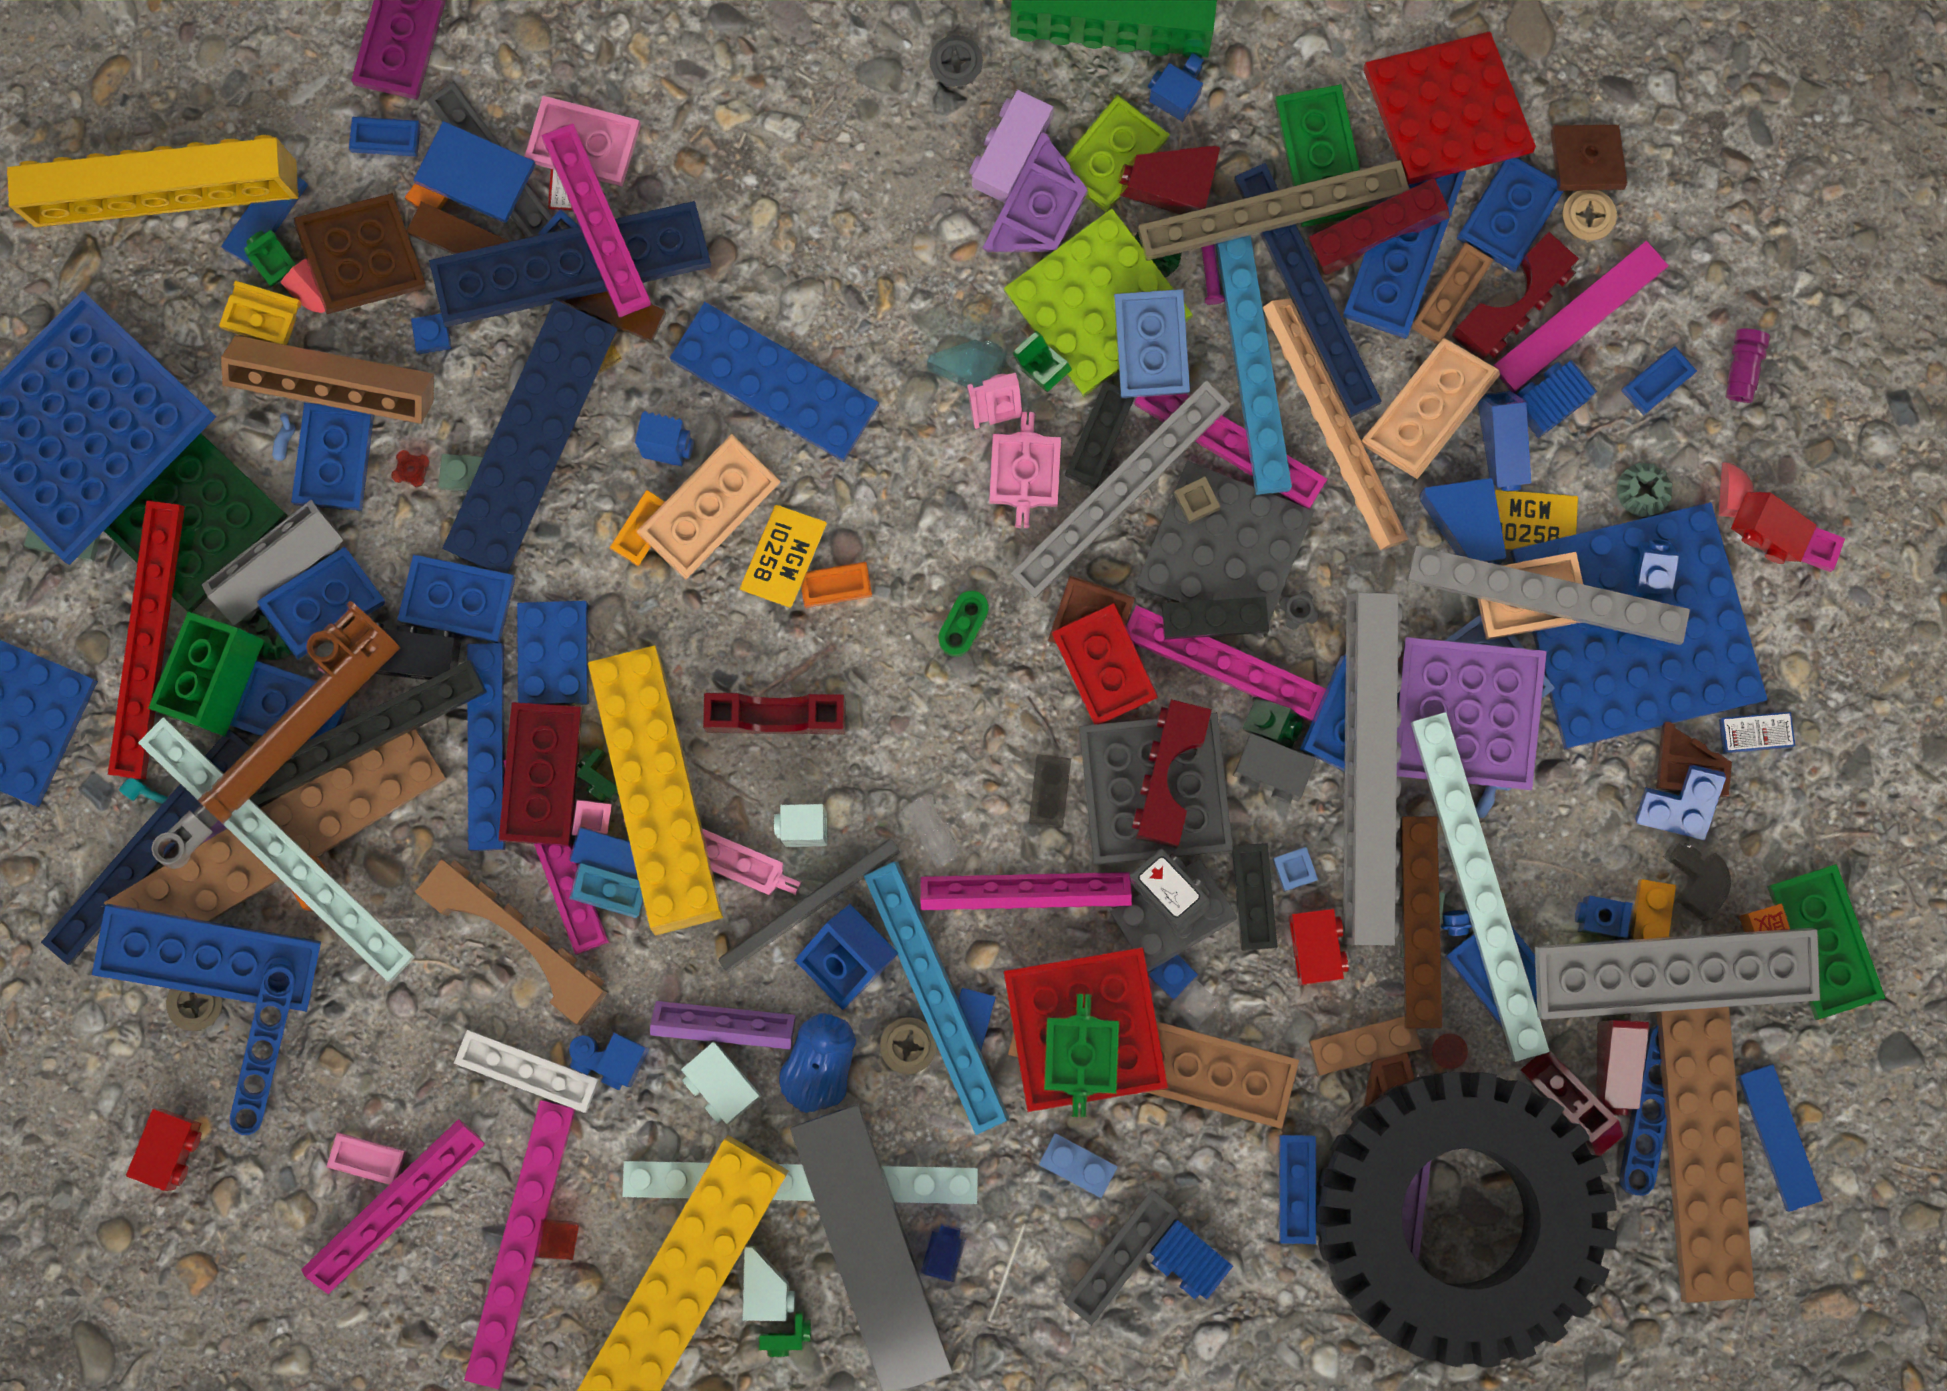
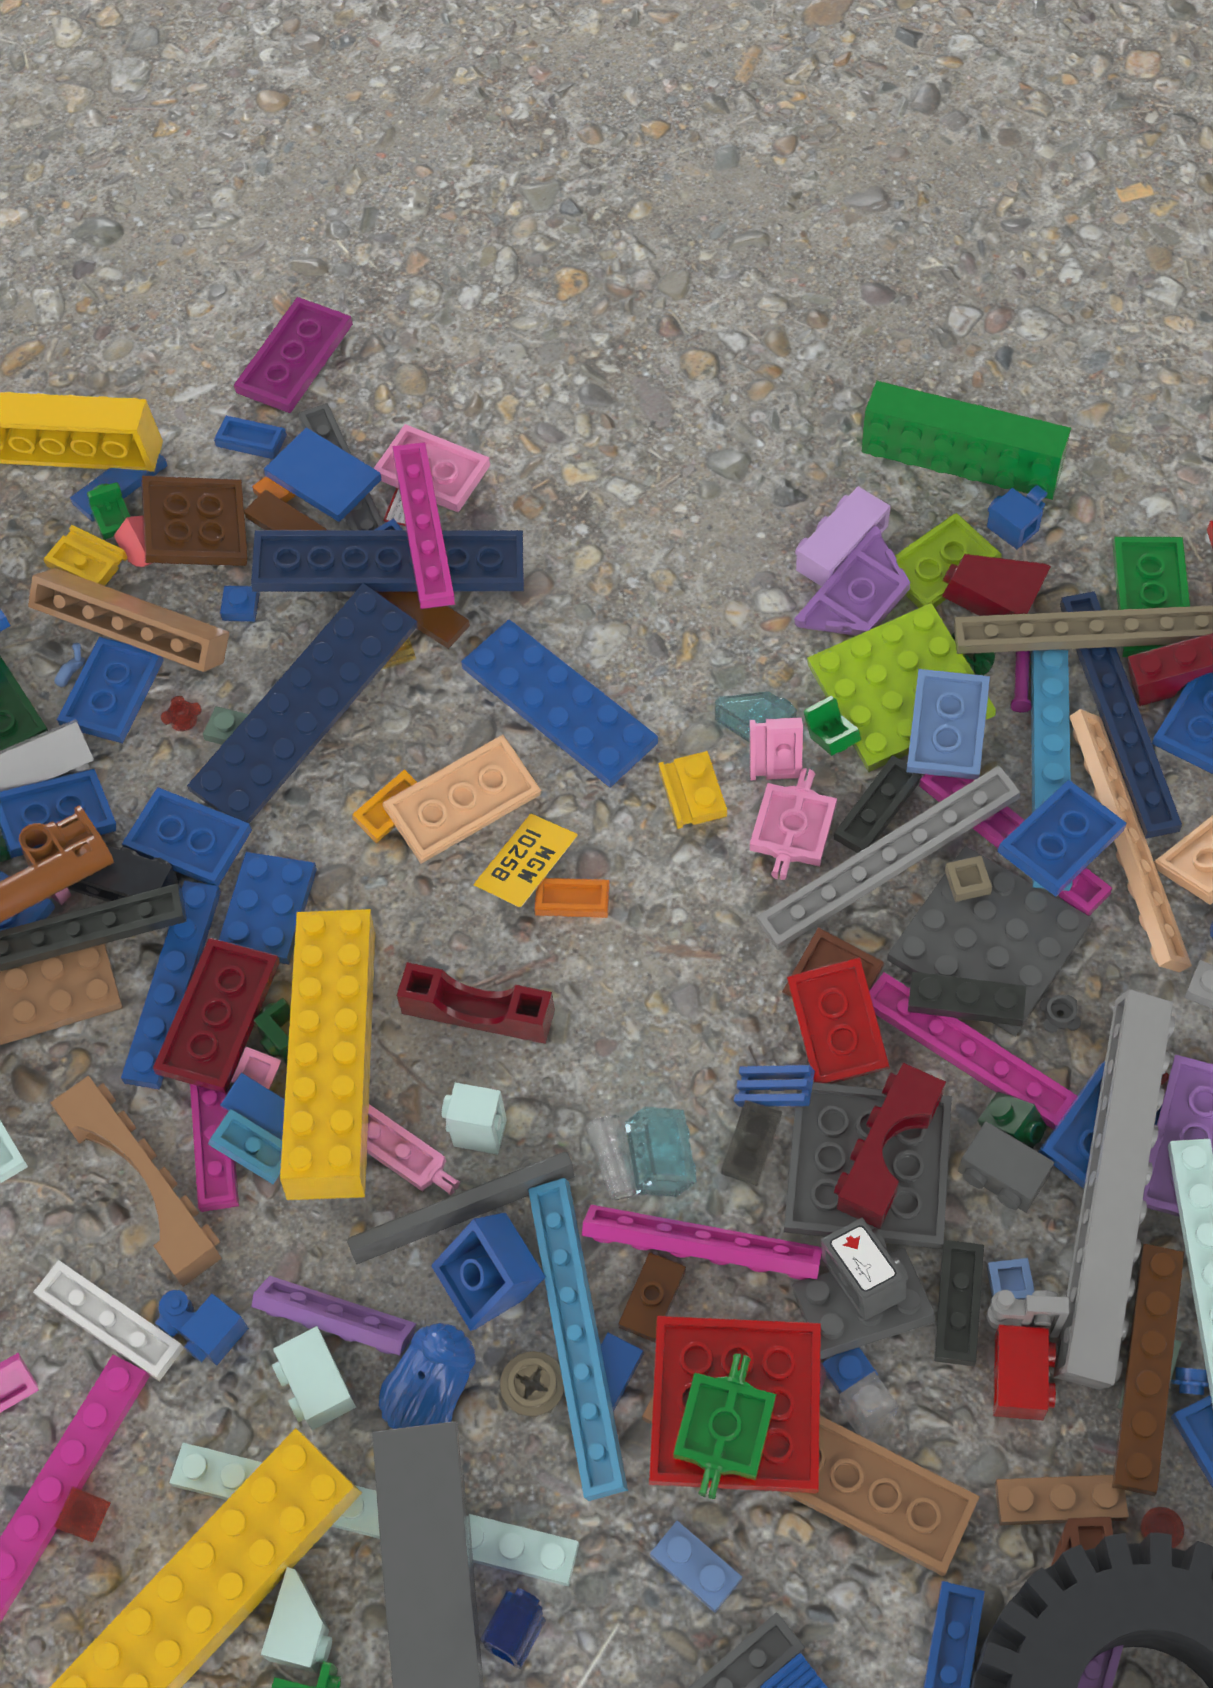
camera: 15 degrees right, 20 degrees down
blue brick [635,411,694,467] -> none
dark grey gear [929,35,983,89] -> none
green plate [938,591,989,657] -> none
none -> reddish brown plate [618,1252,686,1343]
none -> clear light blue brick [625,1106,697,1197]
none -> yellow plate [658,751,727,829]
none -> blue tile [734,1065,815,1107]
none -> light grey plate [986,1290,1069,1337]
none -> blue plate [997,779,1127,897]

